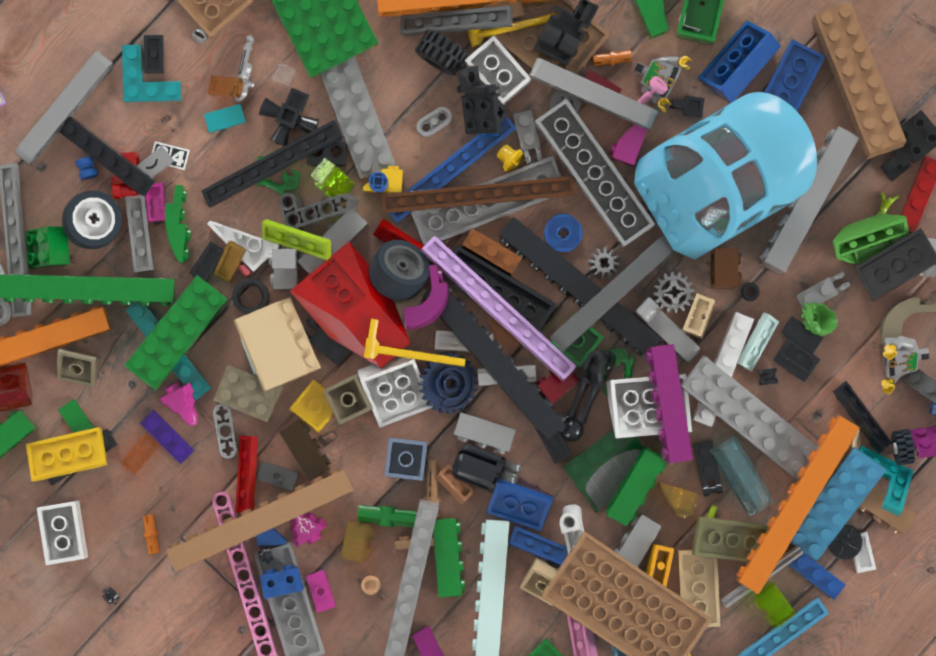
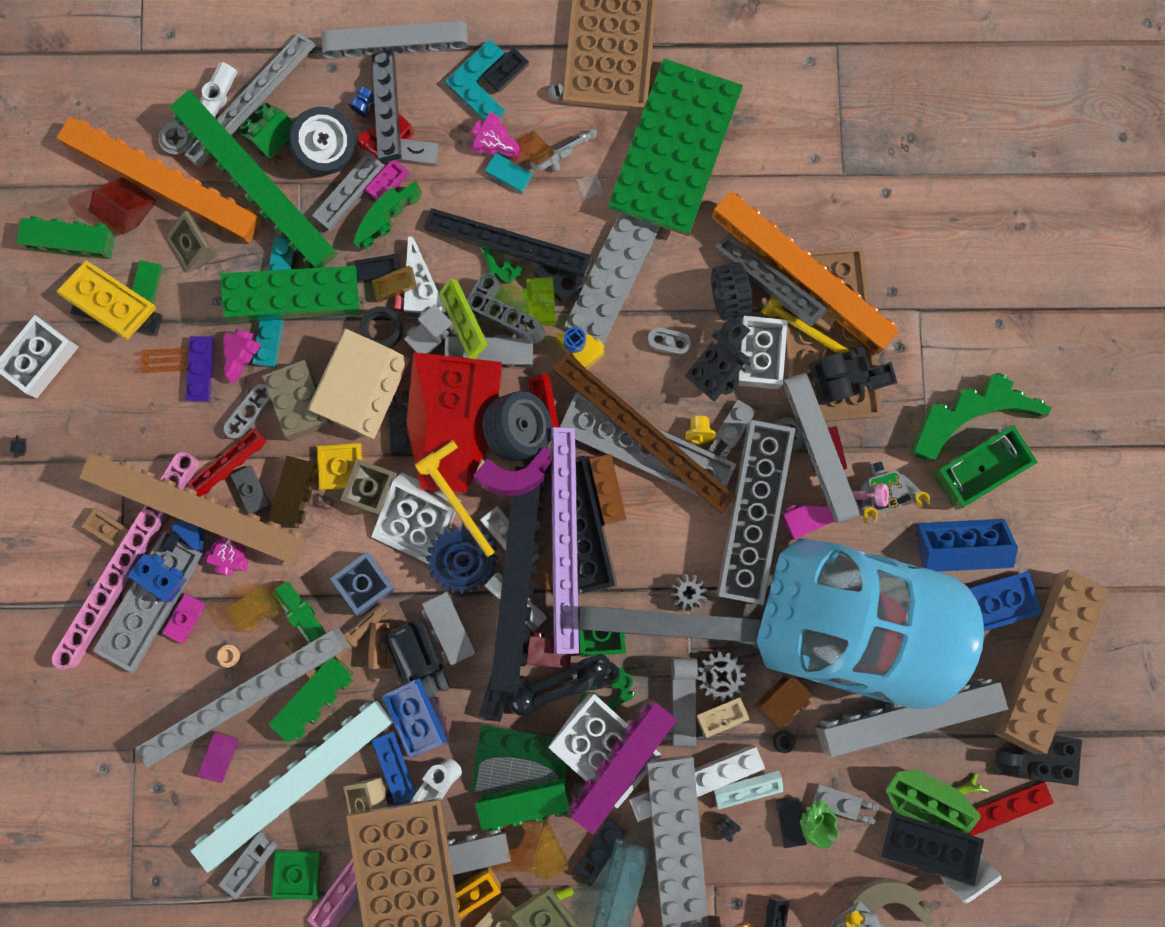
camera: 40 degrees right, 5 degrees down
orange pin [142,514,160,555] -> none
white sticker [152,141,190,170] -> none
black brick [259,88,319,147] -> none
blue plate [389,116,517,224] -> none
black brick [499,217,662,357] -> none
blue plate [544,214,583,253] -> none
orange pin [592,50,632,66] -> none
black plate [669,95,705,118] -> none
black plate [772,337,821,382] -> none
none -> medium nougat plate [82,508,130,549]
none -> dark pink rock [471,112,521,157]

